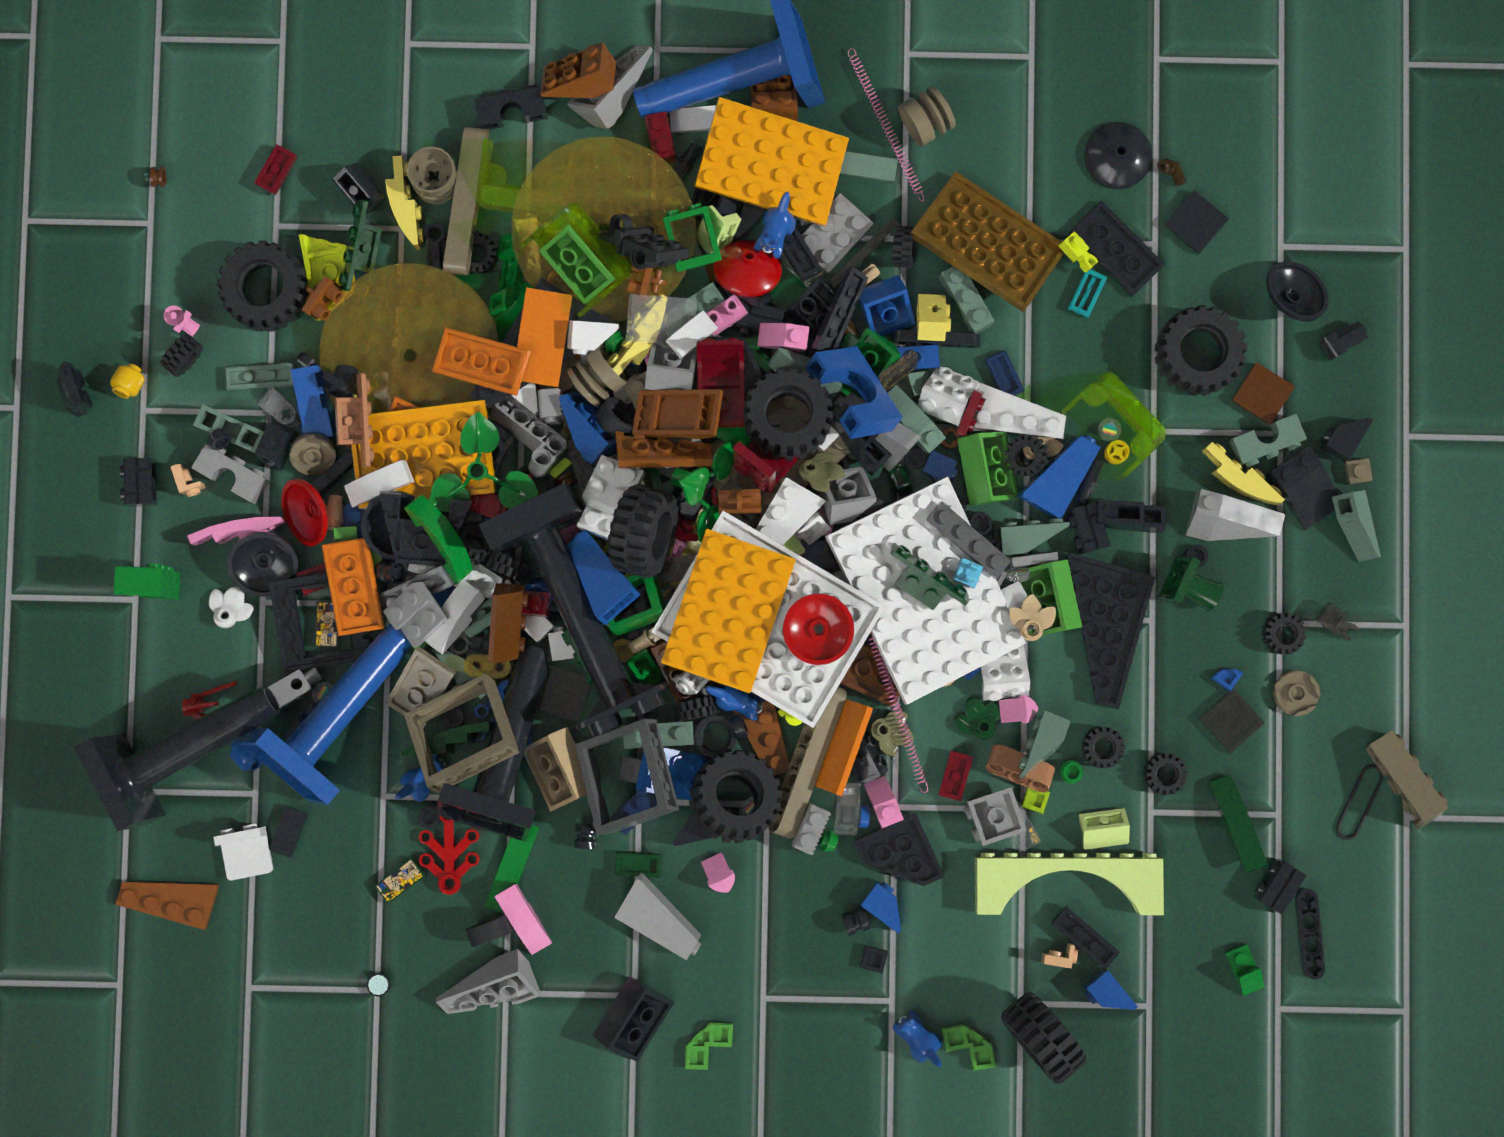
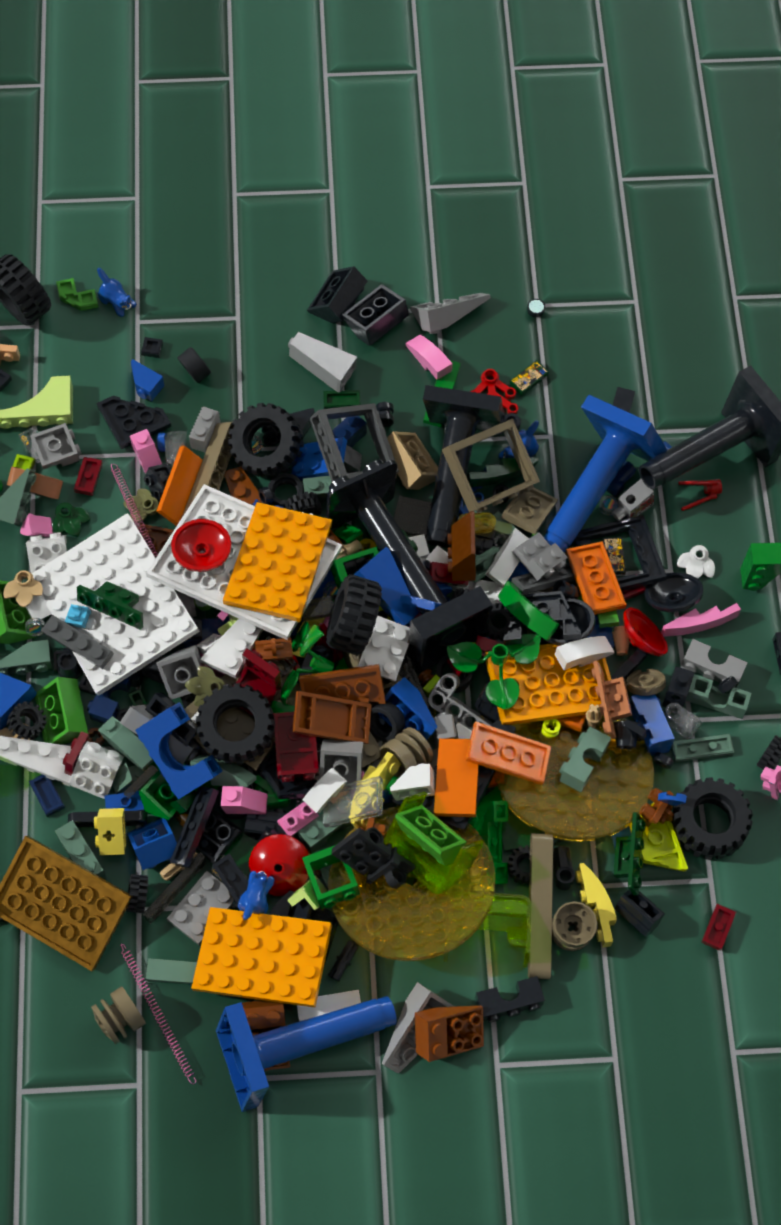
camera: 175 degrees right, 20 degrees down
dark orange wing [115,881,220,930] -> none
light nougat bracket [171,464,206,497] -> none
white bracket [214,823,273,880] -> none
black tyre [466,914,513,947] -> none
dark red brick [645,112,677,166] -> none
bright green tile [685,1022,733,1070] -> none
bright pink tile [701,852,735,893] -> none
green plate [819,829,838,852] -> none
black wheel [841,907,871,936] -> none
light grey tile [1009,552,1058,568] -> none
none -> black tyre [177,347,211,383]
none -> black slope [342,284,409,346]
none -> blue tile [399,594,443,610]
none -> neon yellow bush [541,719,561,738]
none -> sand green arch [559,727,611,792]
none -> tan axle [586,704,602,728]
none -> blue tile [658,792,687,806]

